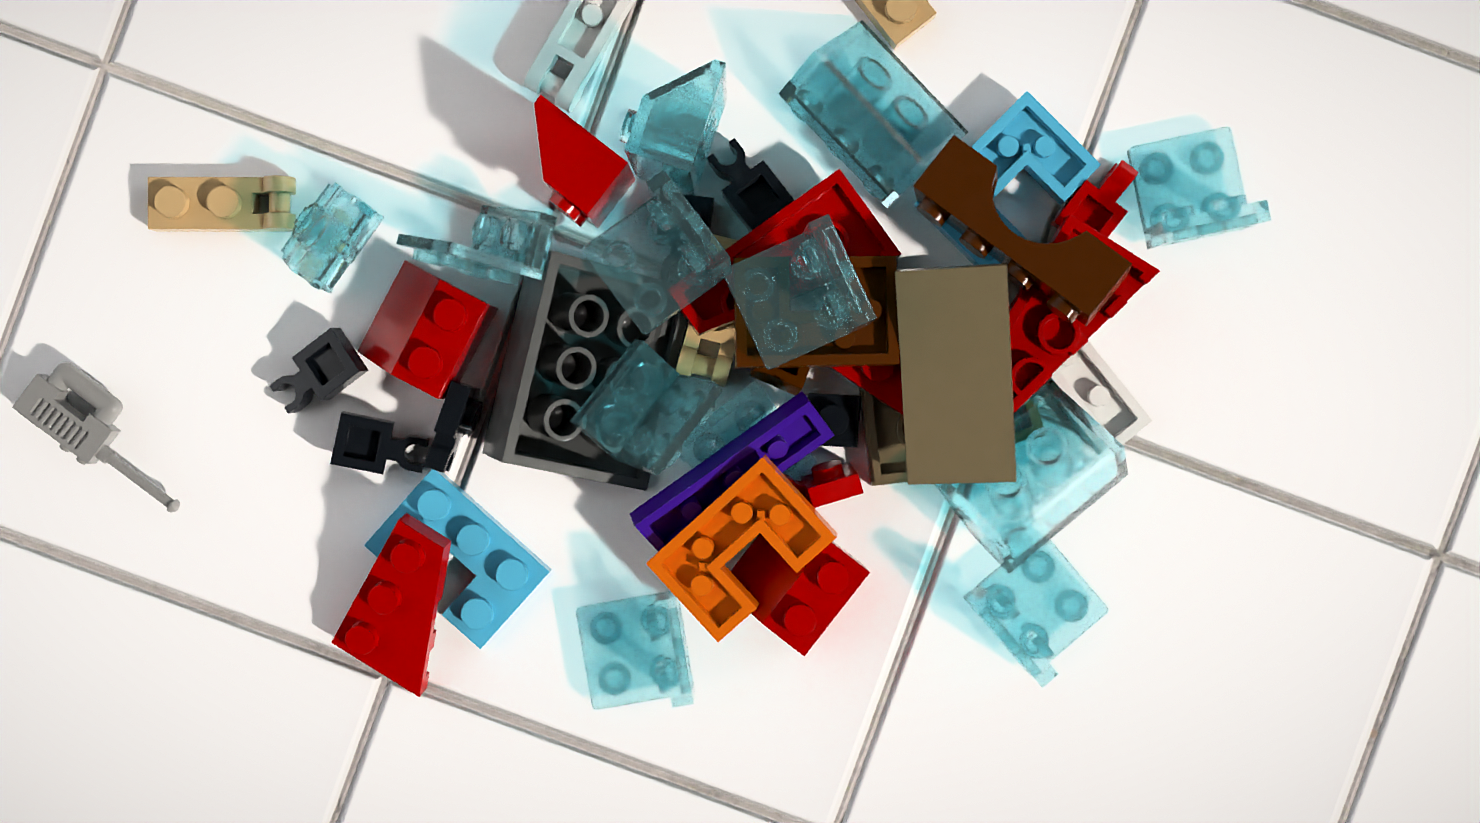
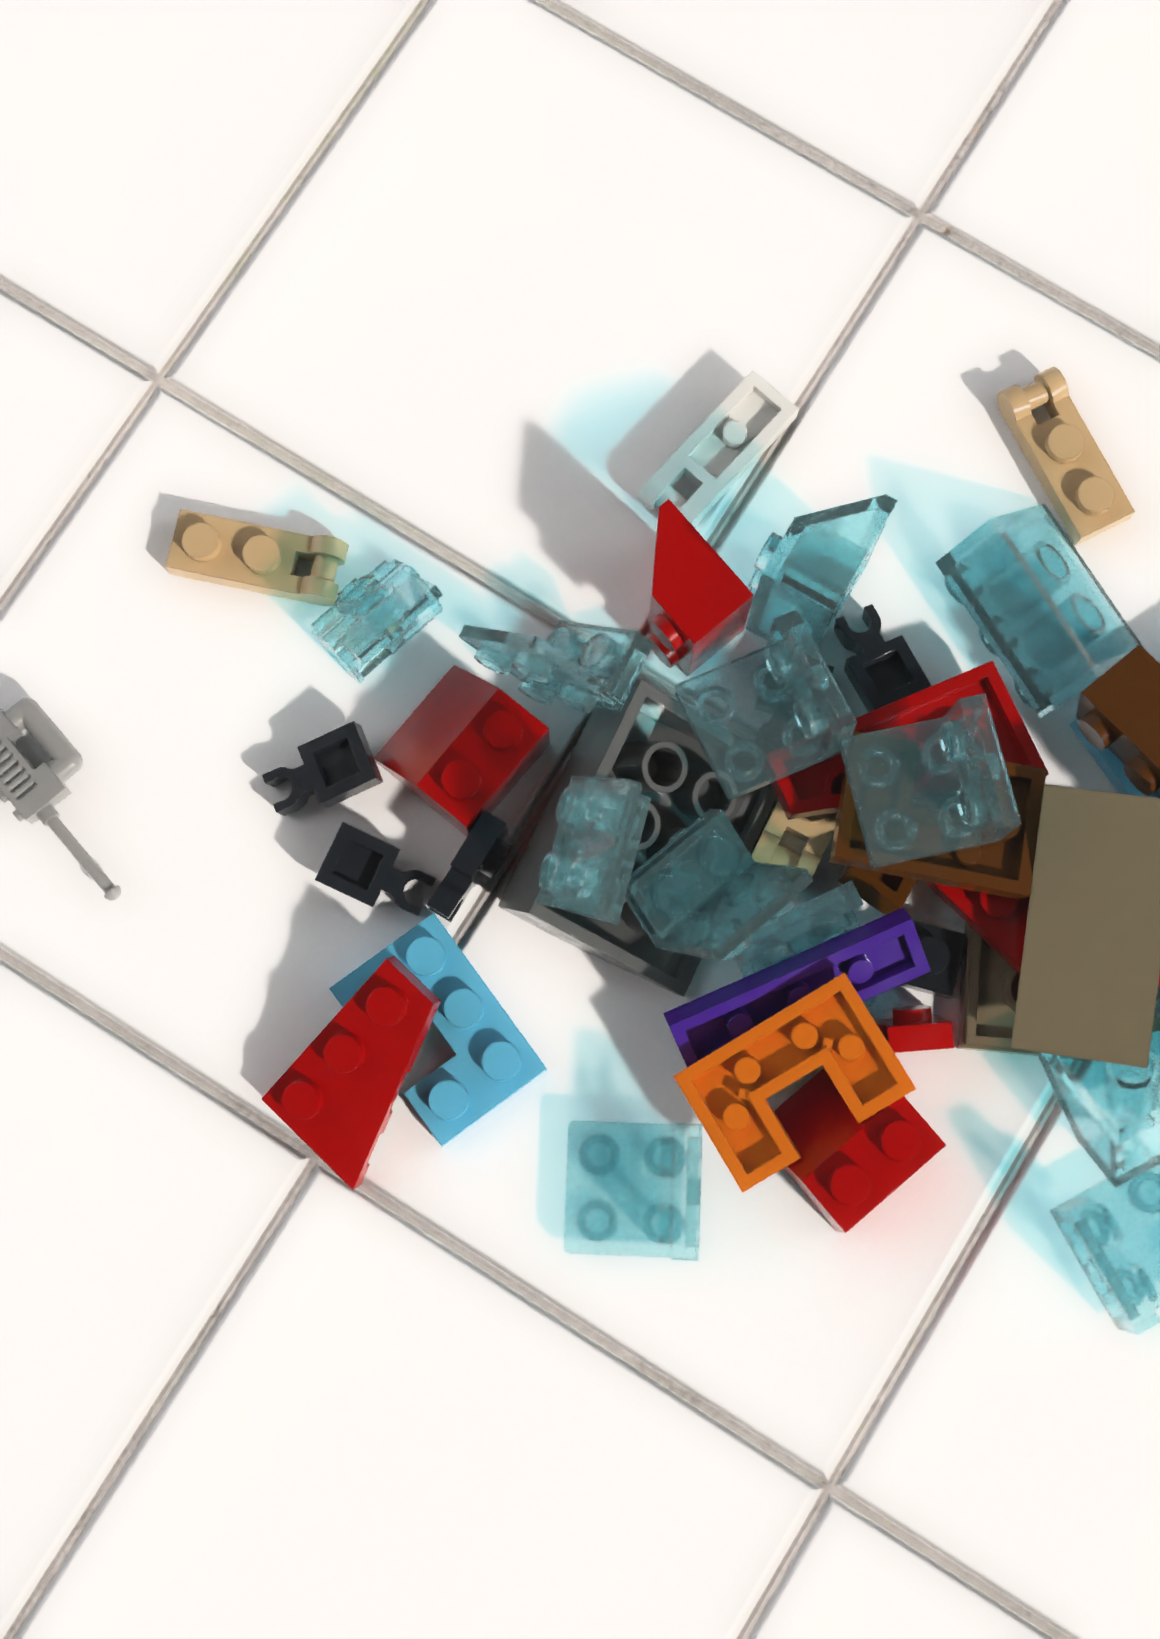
camera: 15 degrees right, 10 degrees down
none -> clear light blue bracket [537,776,651,925]

